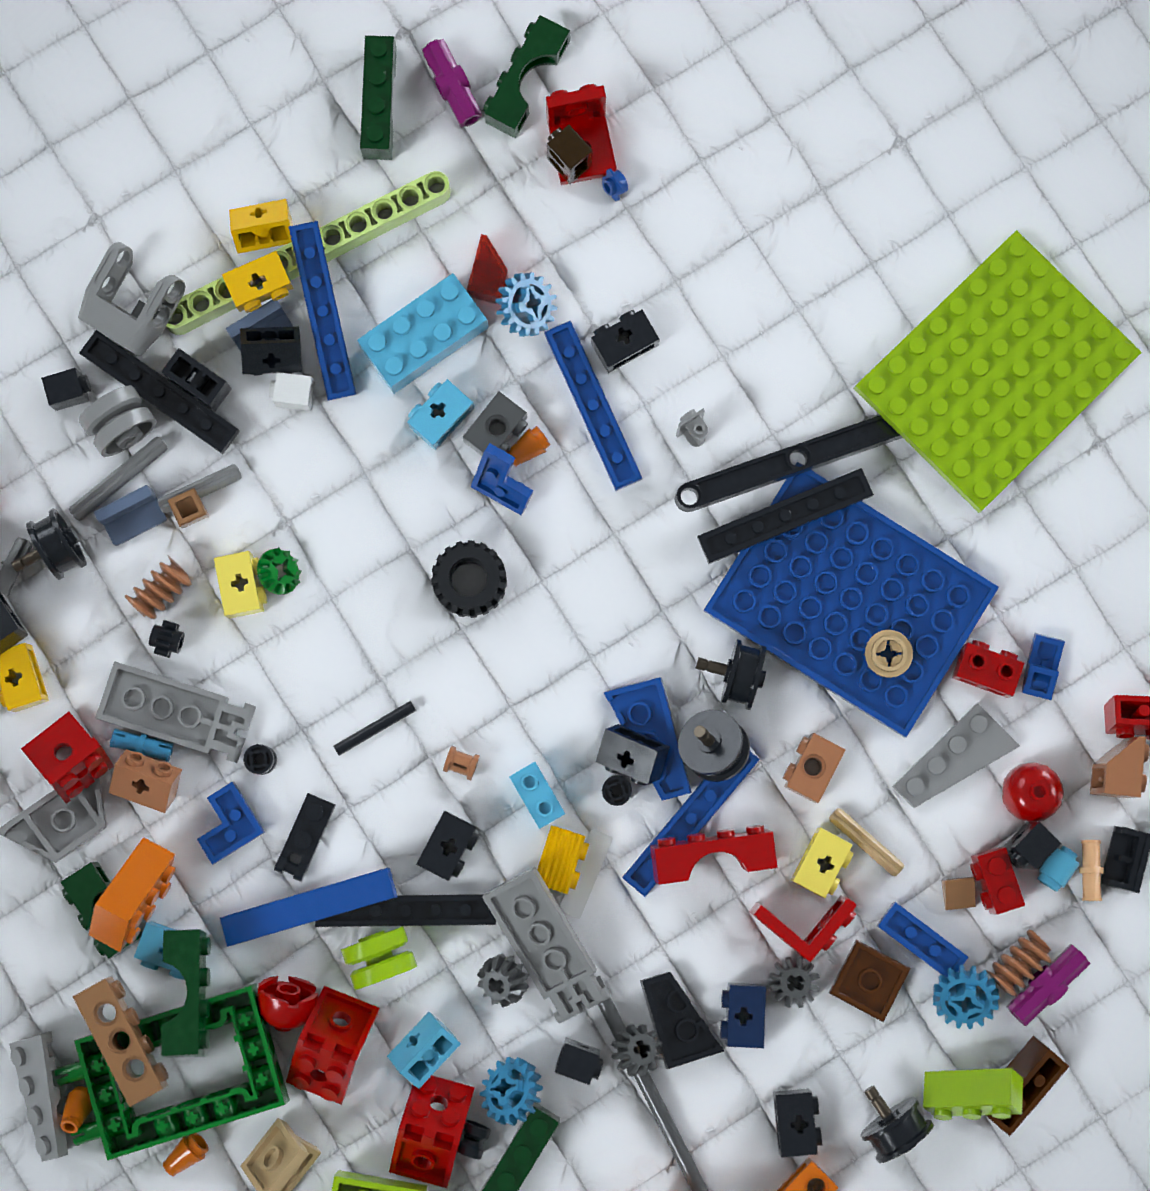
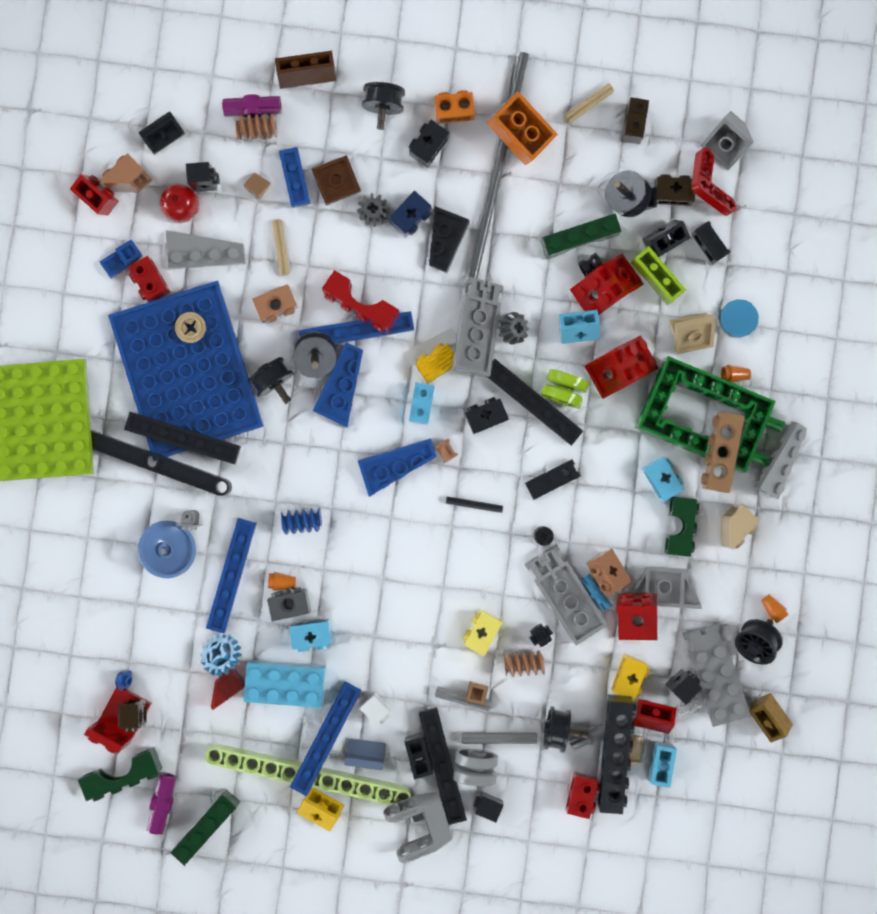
camera: 140 degrees left, 5 degrees up
orange cone [60,1086,93,1134] -> none
orange brick [88,837,176,953] -> none
sand blue panel [94,485,167,546] -> none
dark green arch [161,929,211,1058] -> none
blue plate [197,782,265,865] -> none
blue tile [220,868,398,947] -> none
yellow brick [221,251,293,313] -> none
black brick [240,326,302,376] -> none
green gear [257,547,302,595] -> none
red cylinder [257,976,318,1032] -> none
black tyre [431,540,507,618] -> none
blue plate [470,443,534,515] -> none
dark azure gear [480,1057,543,1126] -> none
black brick [555,1037,604,1085] -> none
black brick [591,309,660,374] -> none
brick [596,724,670,786] -> none
black wheel [602,775,632,806] -> none
dark grey gear [611,1024,663,1077] -> none
red bracket [749,895,857,962] -> none
light yellow brick [790,827,854,898] -> none
lime brick [923,1068,1023,1121] -> none
dark azure gear [933,965,1000,1029] -> none
red brick [970,847,1026,915] -> none
medium azure brick [1037,846,1080,892] -> none
light nougat pin [1079,840,1104,901] -> none
none -> medium blue dish [138,521,196,579]
none -> blue piece [281,507,322,535]
none -> blue wing [358,438,437,497]
none -> tan slope [721,504,760,550]

